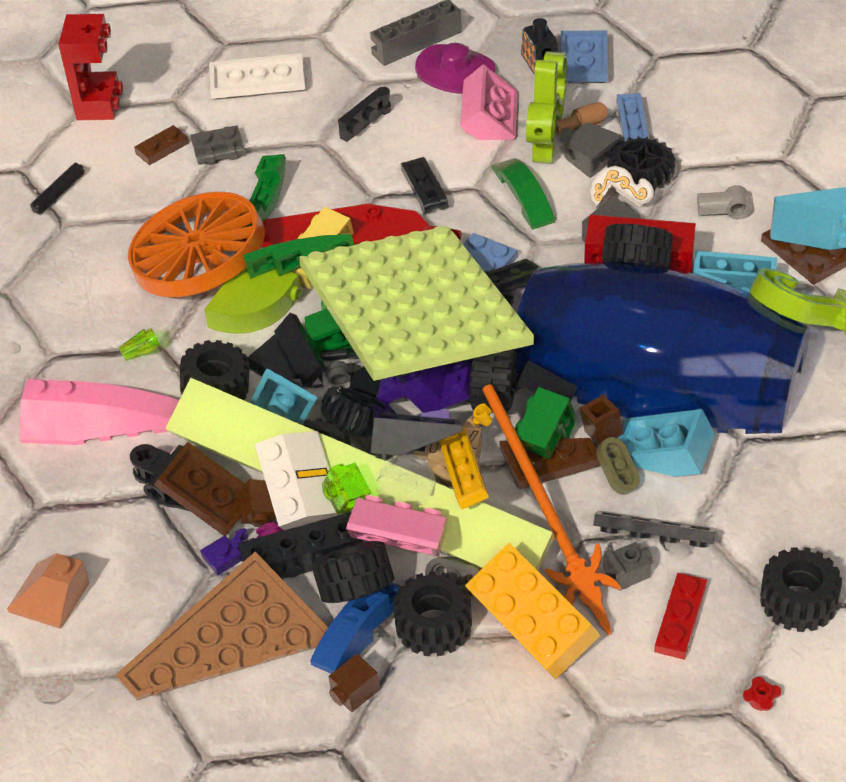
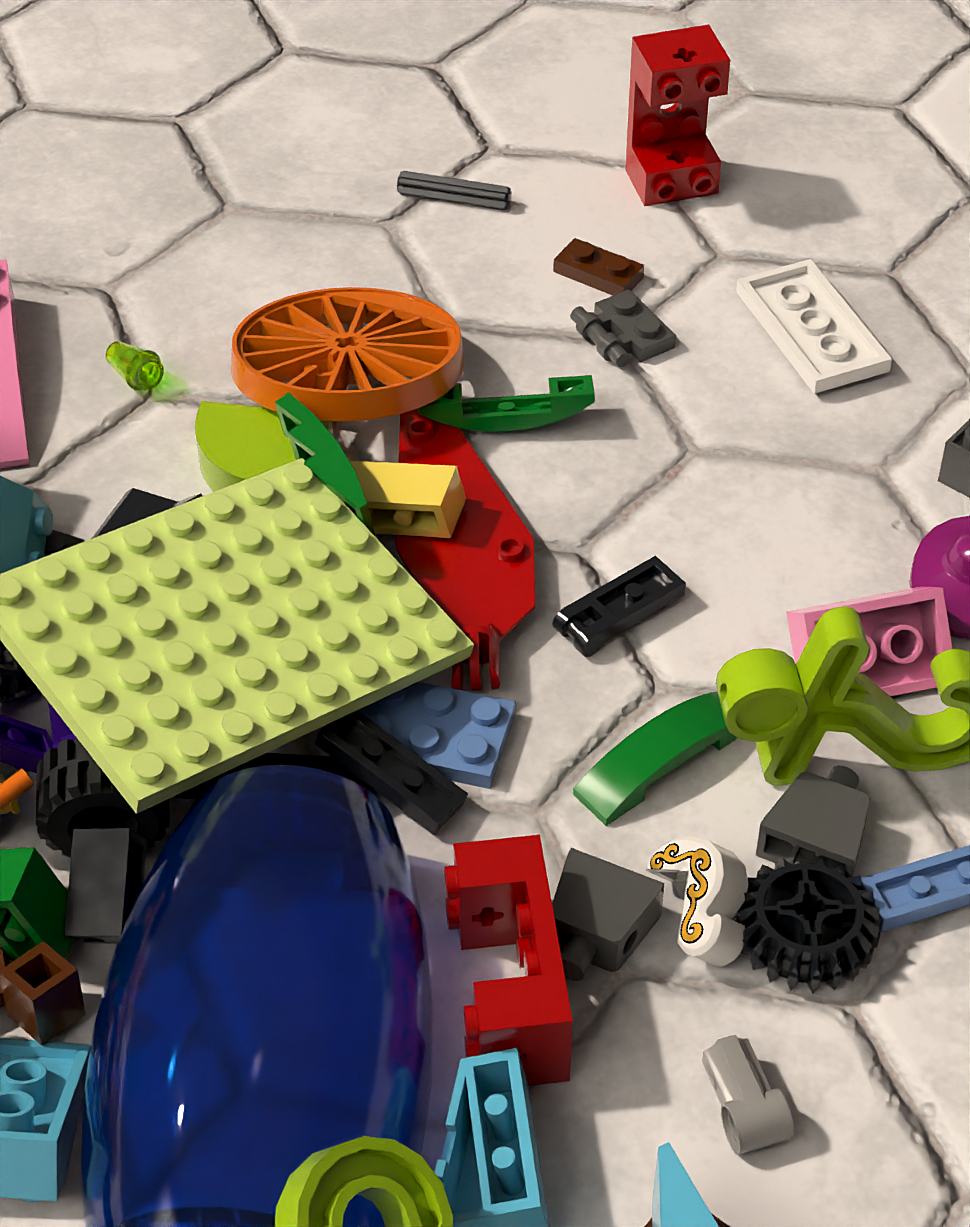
camera: 70 degrees right, 0 degrees up
black tyre [180,340,250,400] -> none
black plate [338,87,391,142] -> none
medium nougat arm [555,102,608,136] -> none
black tyre [602,224,673,271] -> none

